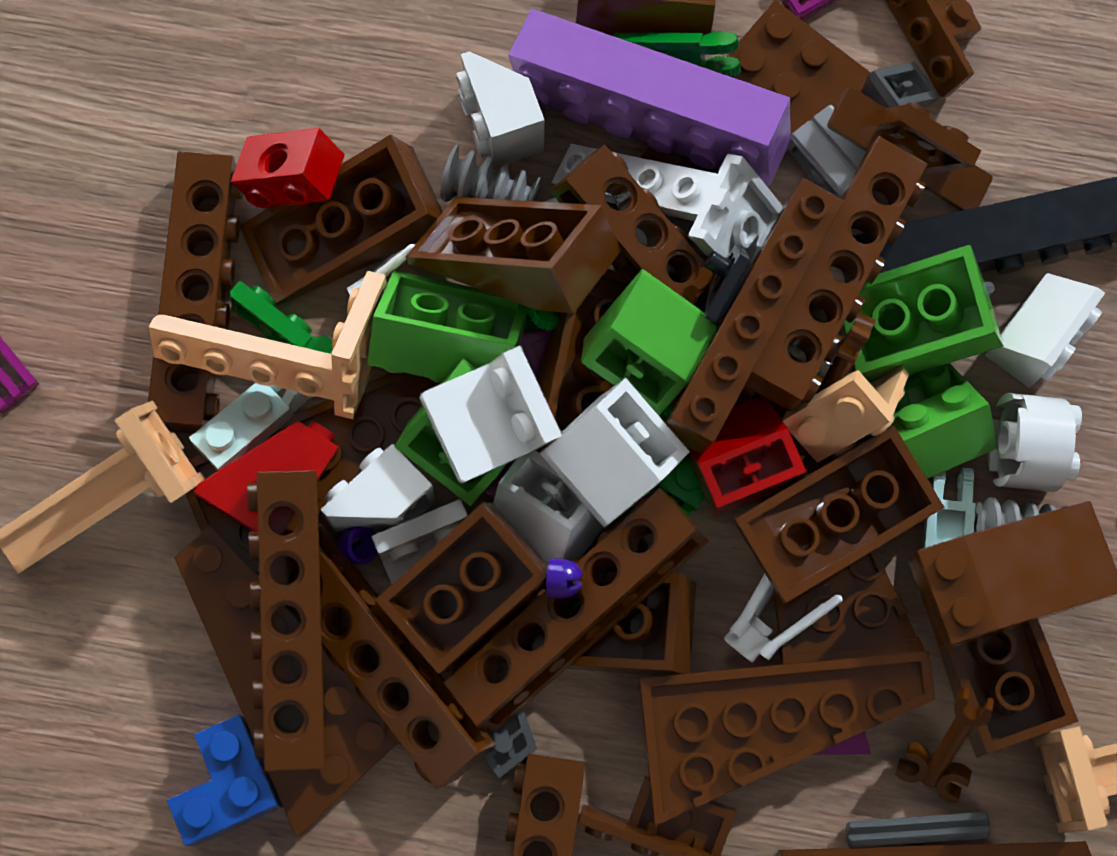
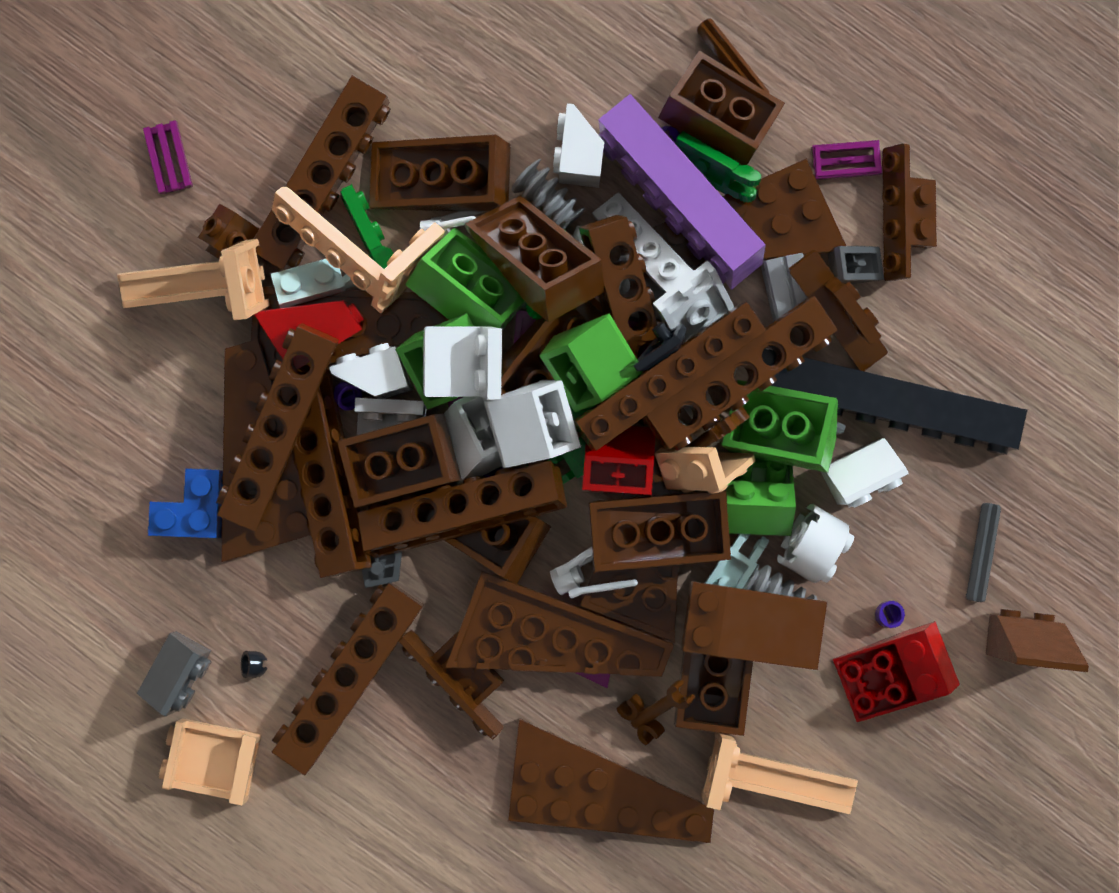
camera: 30 degrees right, 10 degrees up
red brick [230,128,345,209] -> none
dark purple hinge [546,558,583,599] -> none
dark grey axle [846,812,990,848] -> none
none -> reddish brown brick [198,204,259,259]

